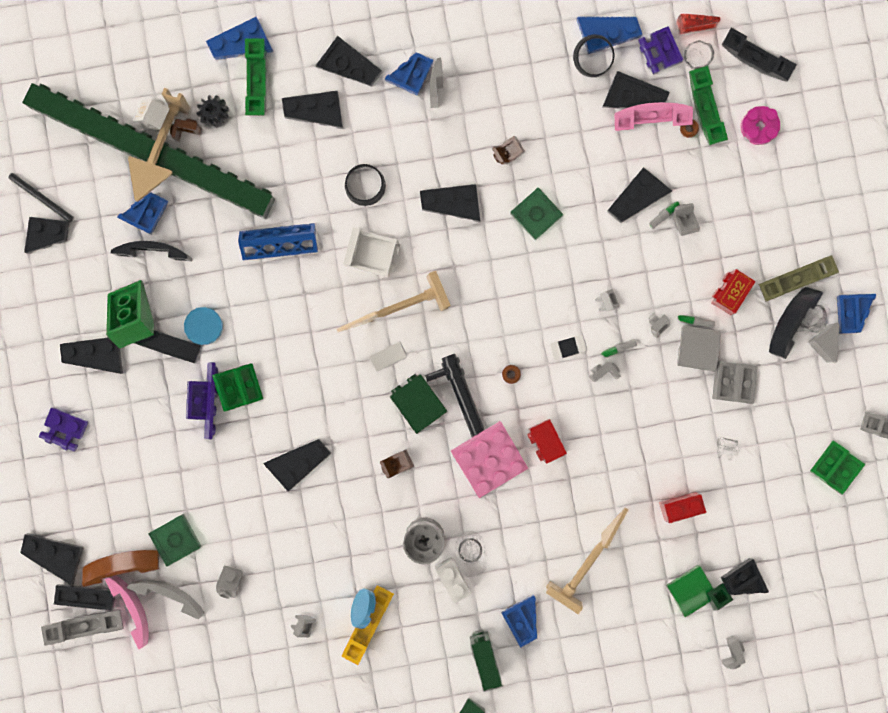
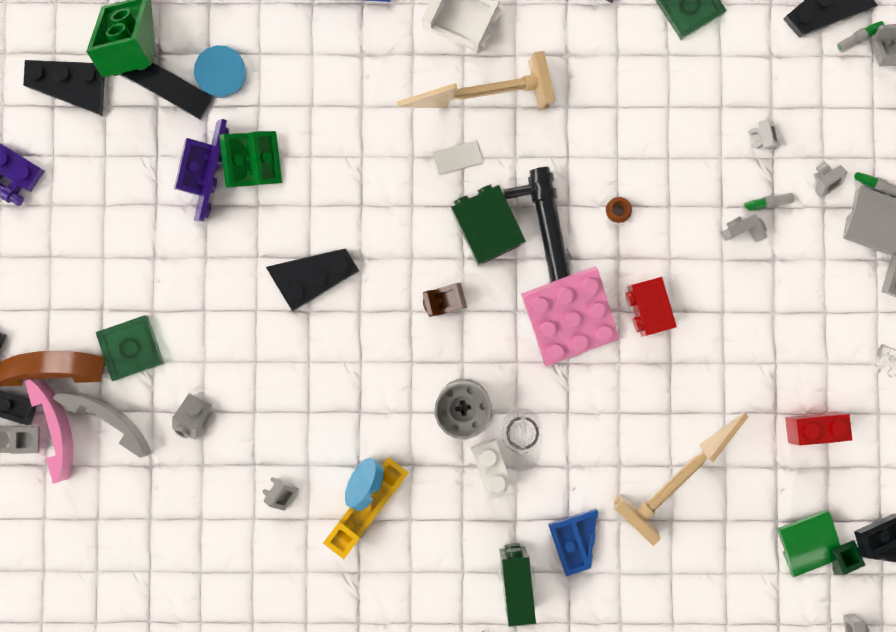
camera: 10 degrees right, 0 degrees up
sticker [550,335,587,360] -> none

